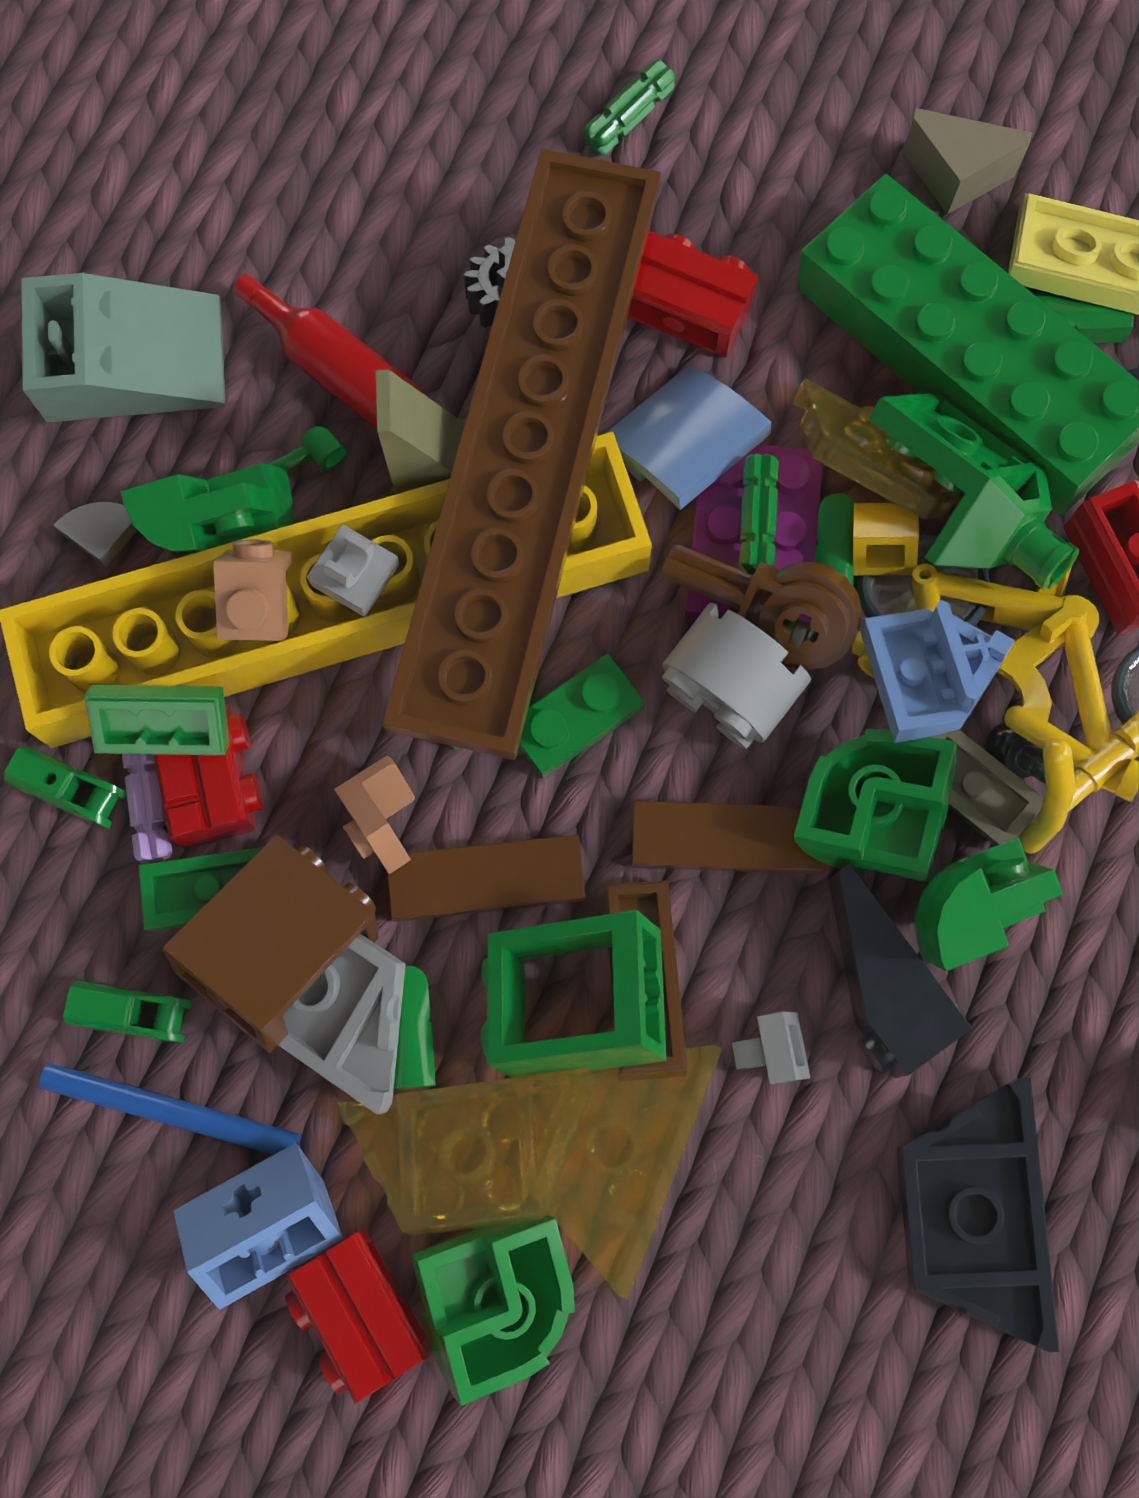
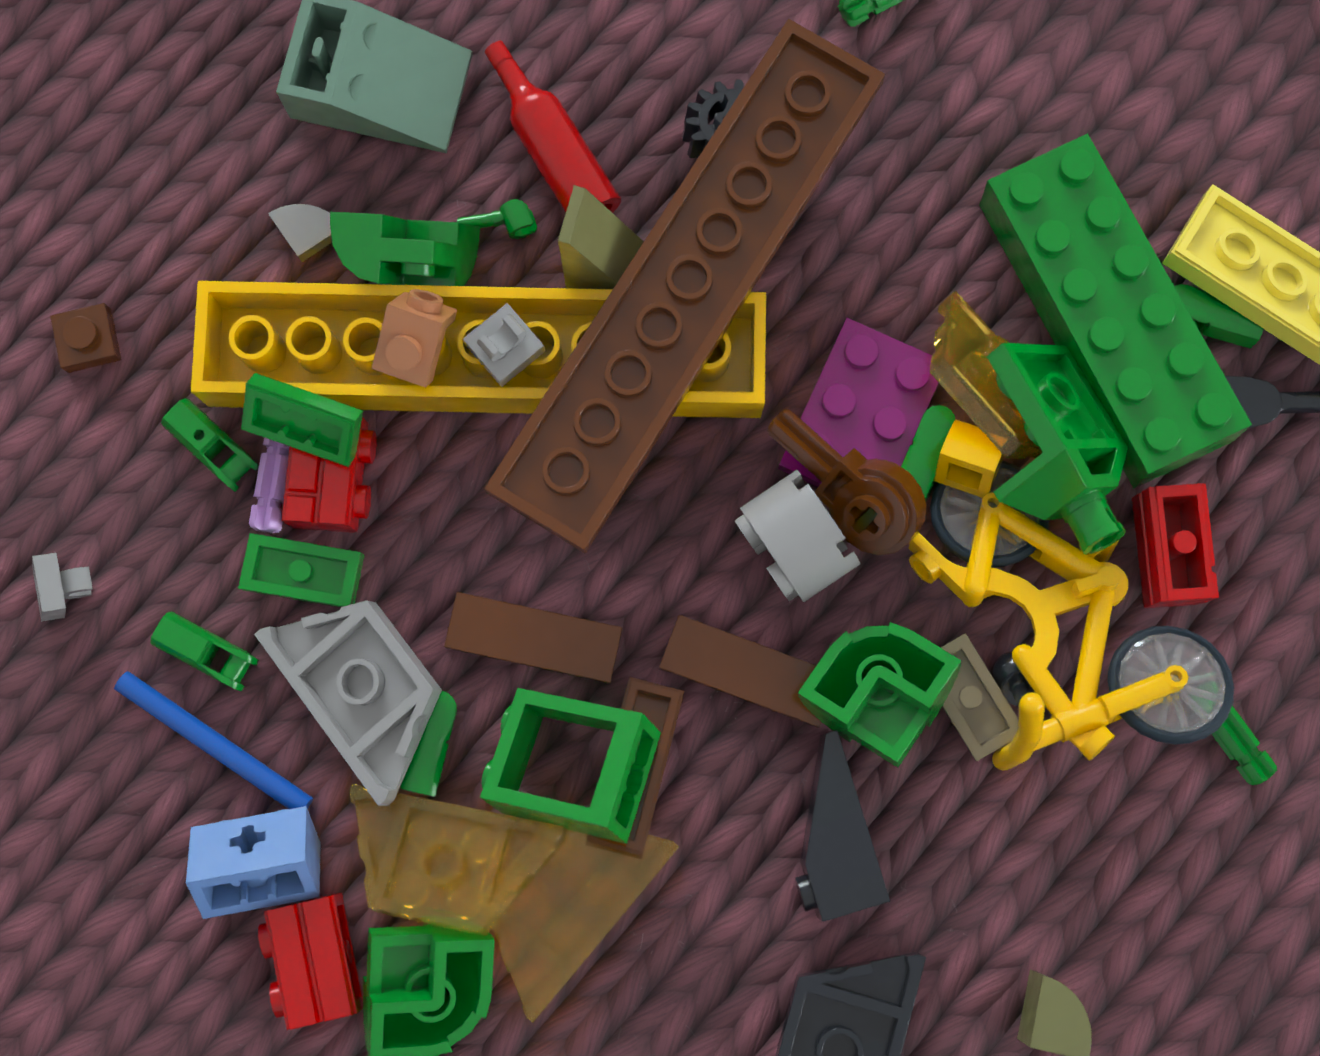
camera: 15 degrees right, 5 degrees up
reddish brown panel [162,835,379,1053] -> none
nougat bracket [334,756,415,874] -> none
green plate [519,653,645,779] -> none
medium blue slope [605,365,771,510] -> none
red brick [627,231,759,358] -> none
light grey tile [732,1012,810,1084] -> none
green axle [739,454,779,575] -> none
medium blue slope [861,599,1015,743] -> none
dark tan slope [902,108,1032,215] -> none
green brick [914,837,1063,971] -> none

